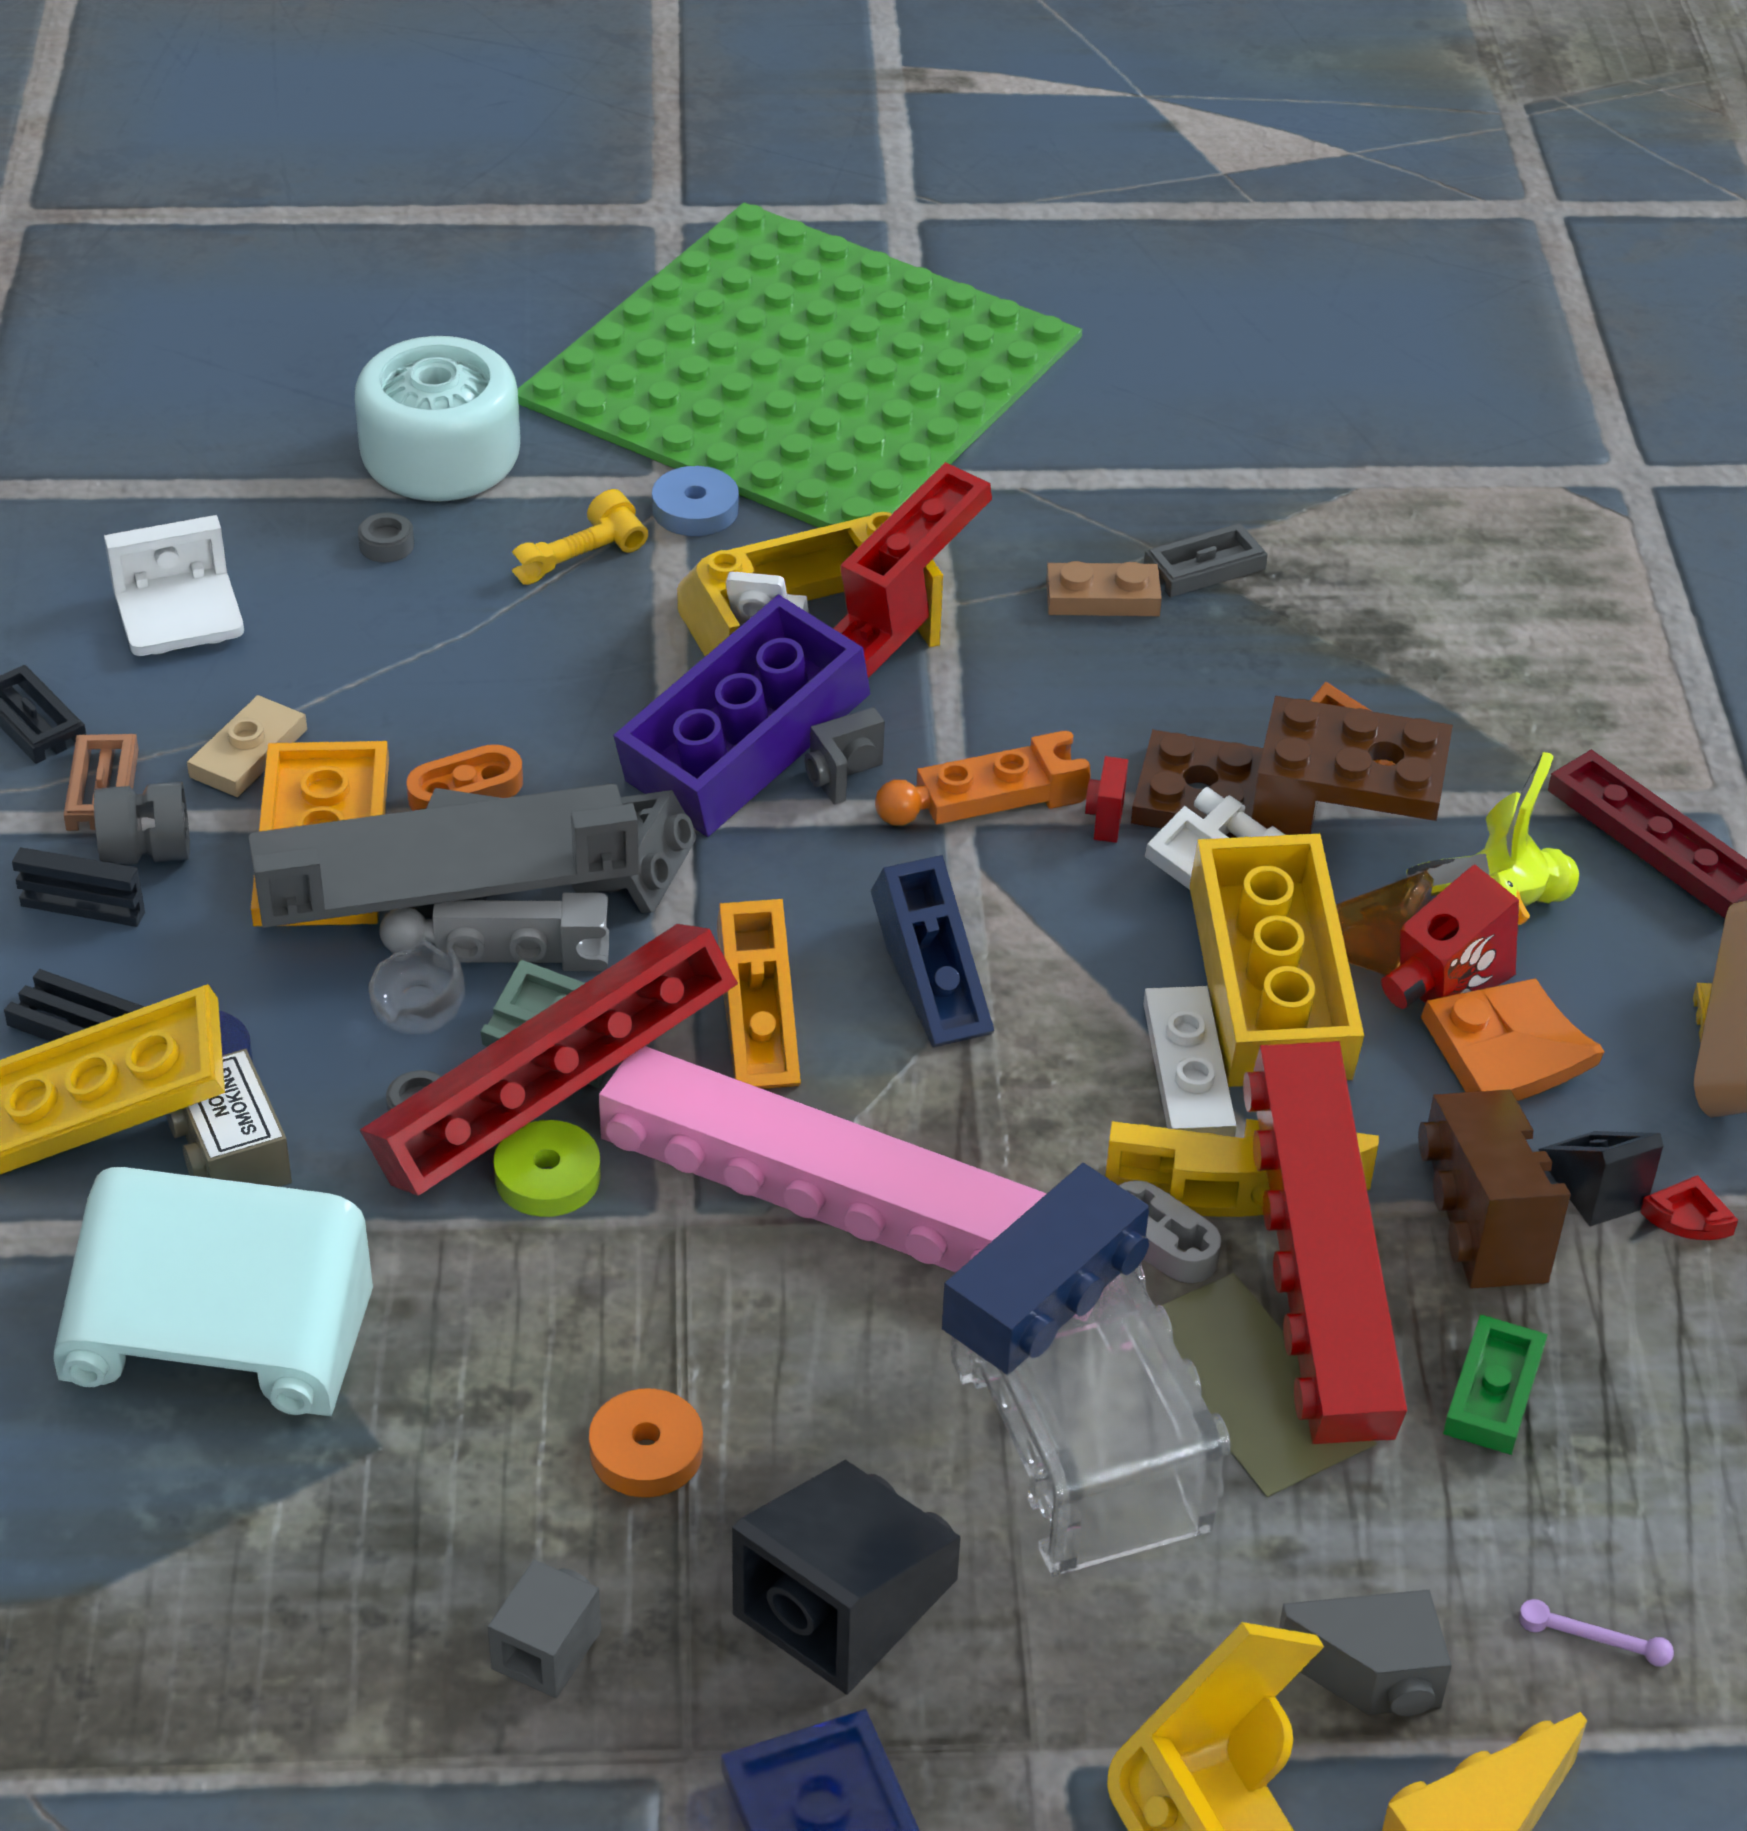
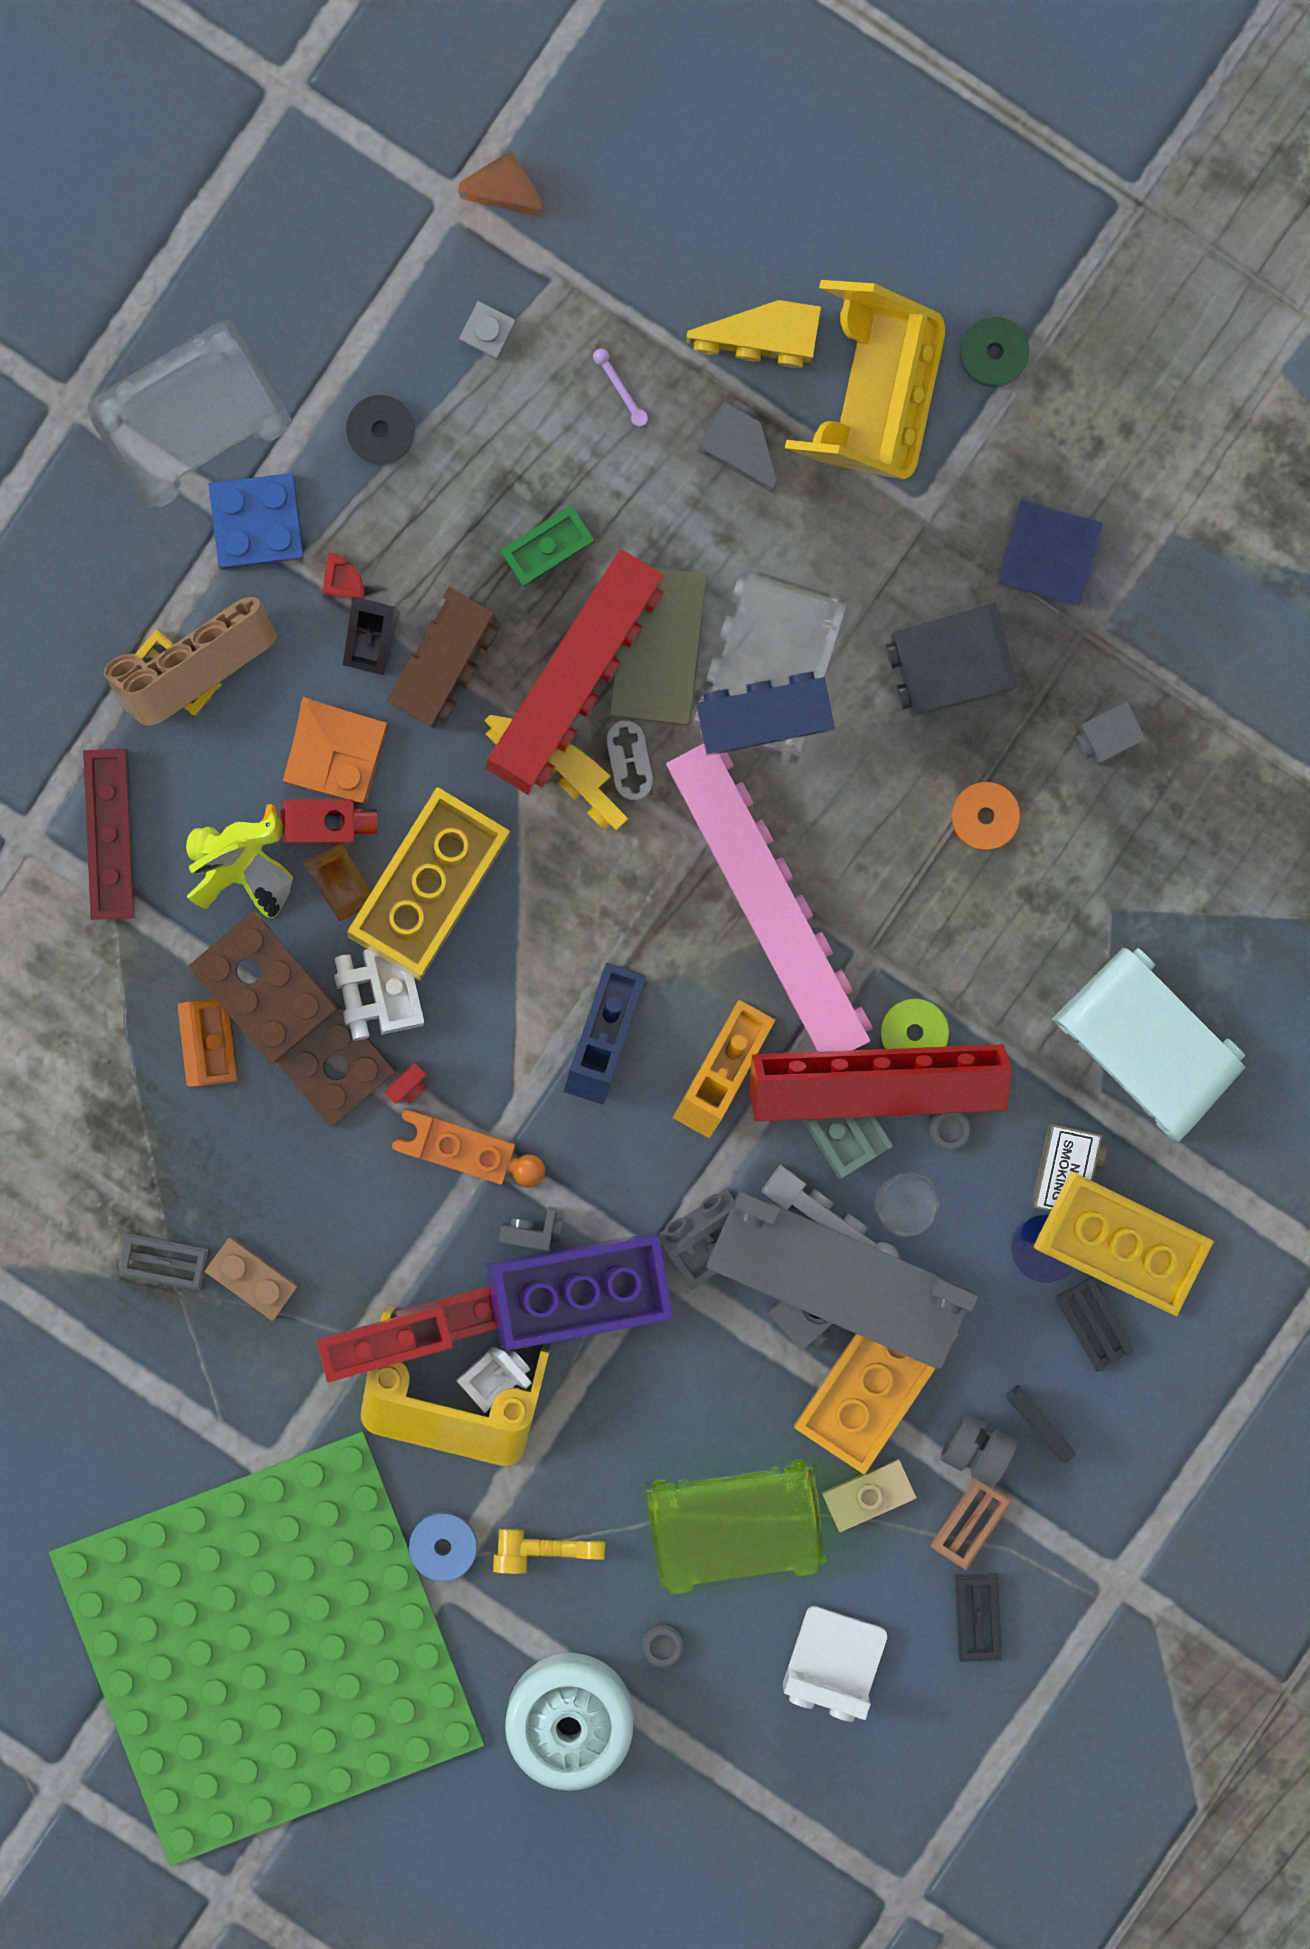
camera: 140 degrees left, 45 degrees up
orange plate [406,744,523,811] -> none
white plate [1143,986,1237,1137] -> none
none -> clear neon green windscreen [644,1458,827,1594]

